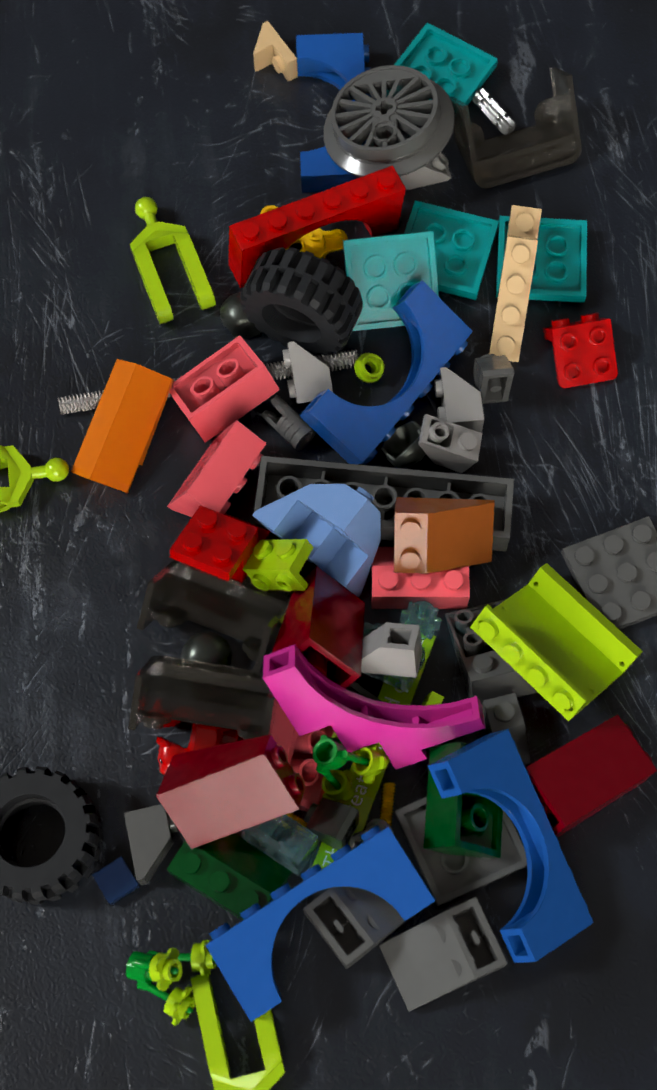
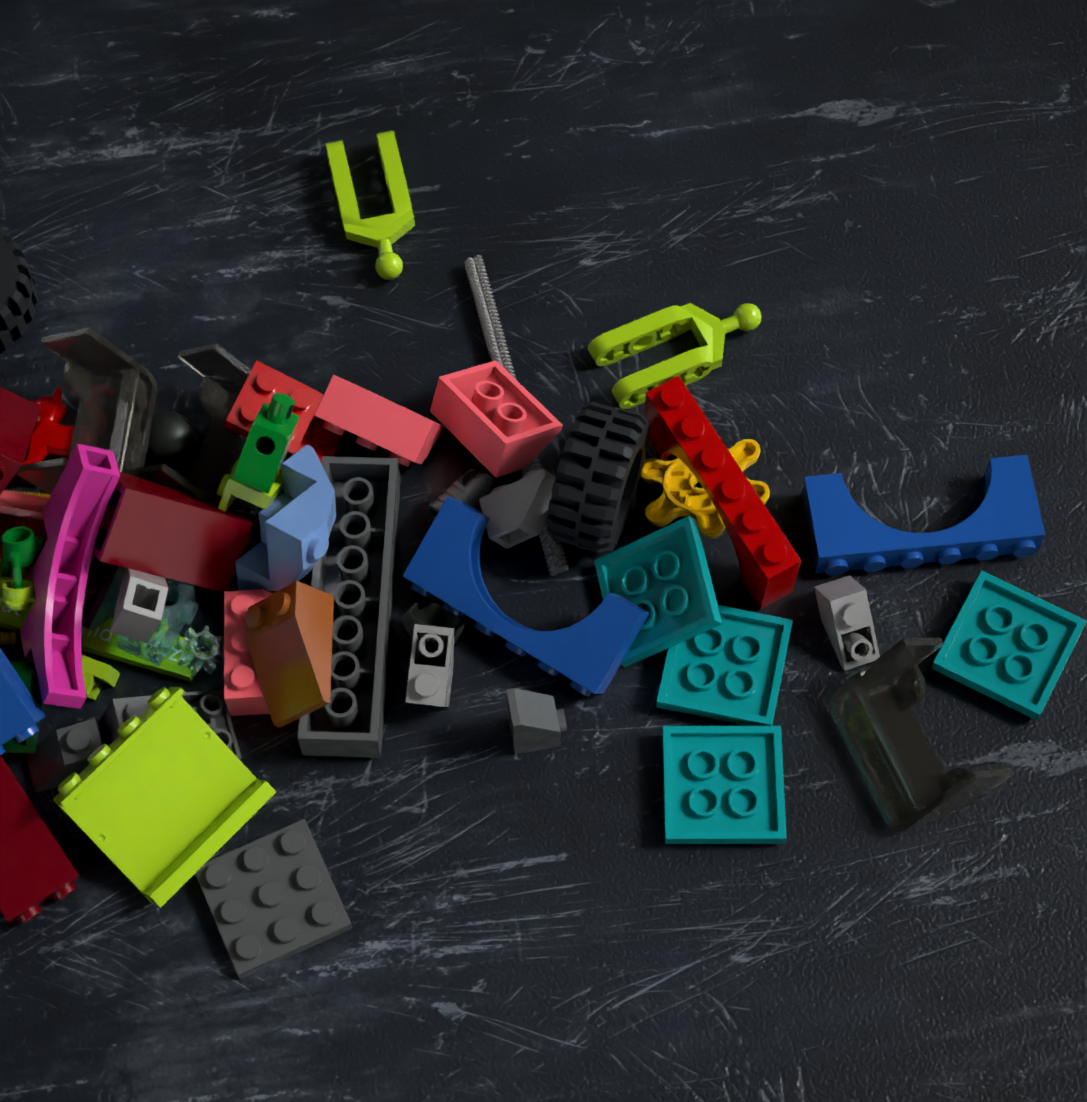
camera: 85 degrees right, 5 degrees down
orange slope [71,359,174,493] -> none
tan slope [253,21,298,82] -> none
dark grey piece [323,65,455,177] -> none
lime plate [354,353,384,383] -> none
light grey slope [434,367,484,433] -> none
axle [472,89,516,136] -> none
tan arch [489,205,542,362] -> none
red bracket [543,313,618,388] -> none
none -> green torso [232,393,300,494]

